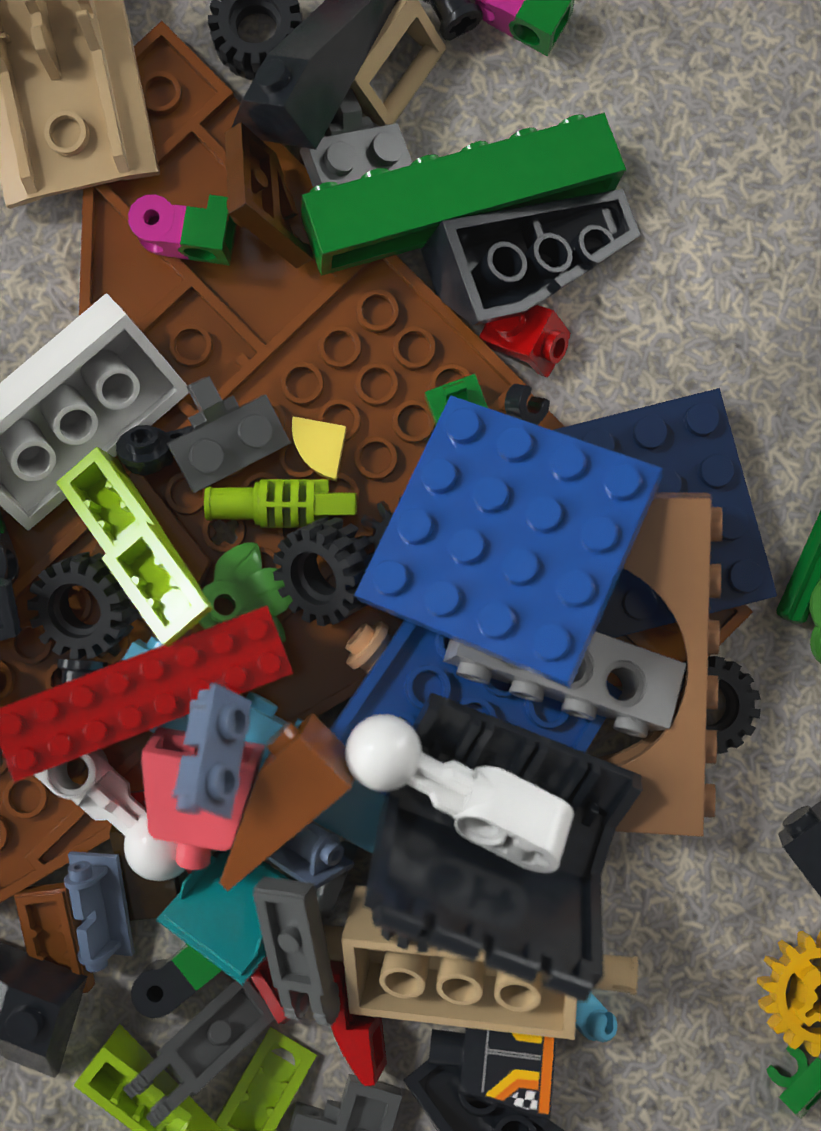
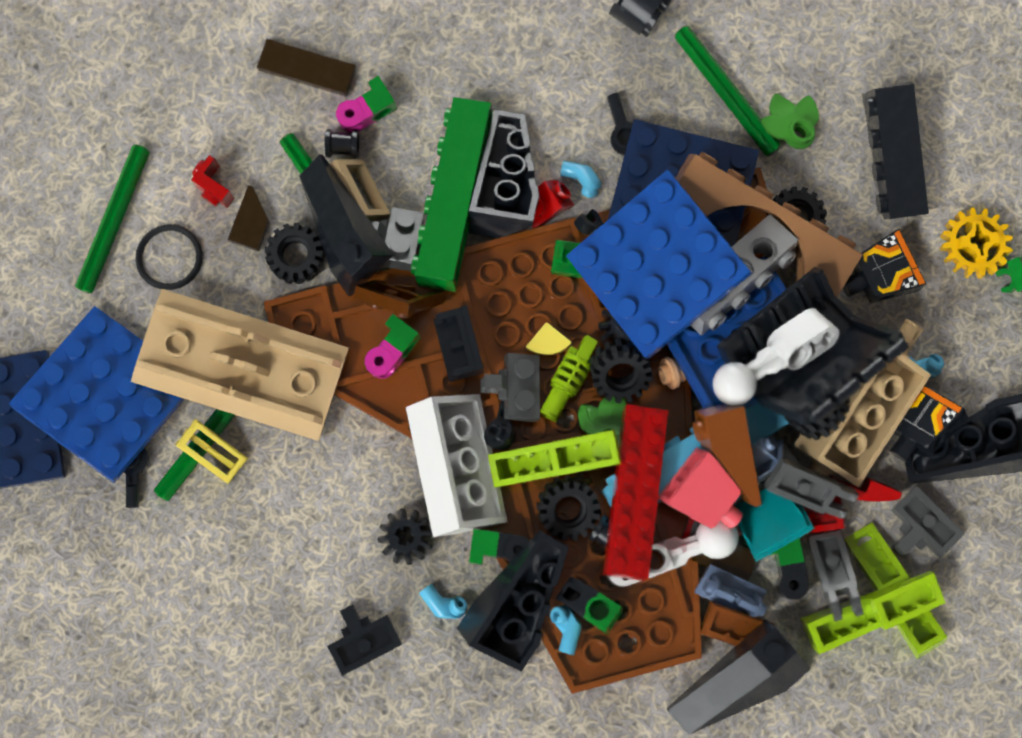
camera: 50 degrees left, 5 degrees down
sand blue hinge [172,684,252,819] -> none
none -> black hinge [433,305,484,383]
none -> medium azure arm [560,160,601,198]
none -> black plate [607,93,632,155]
none -> torso [843,229,926,303]

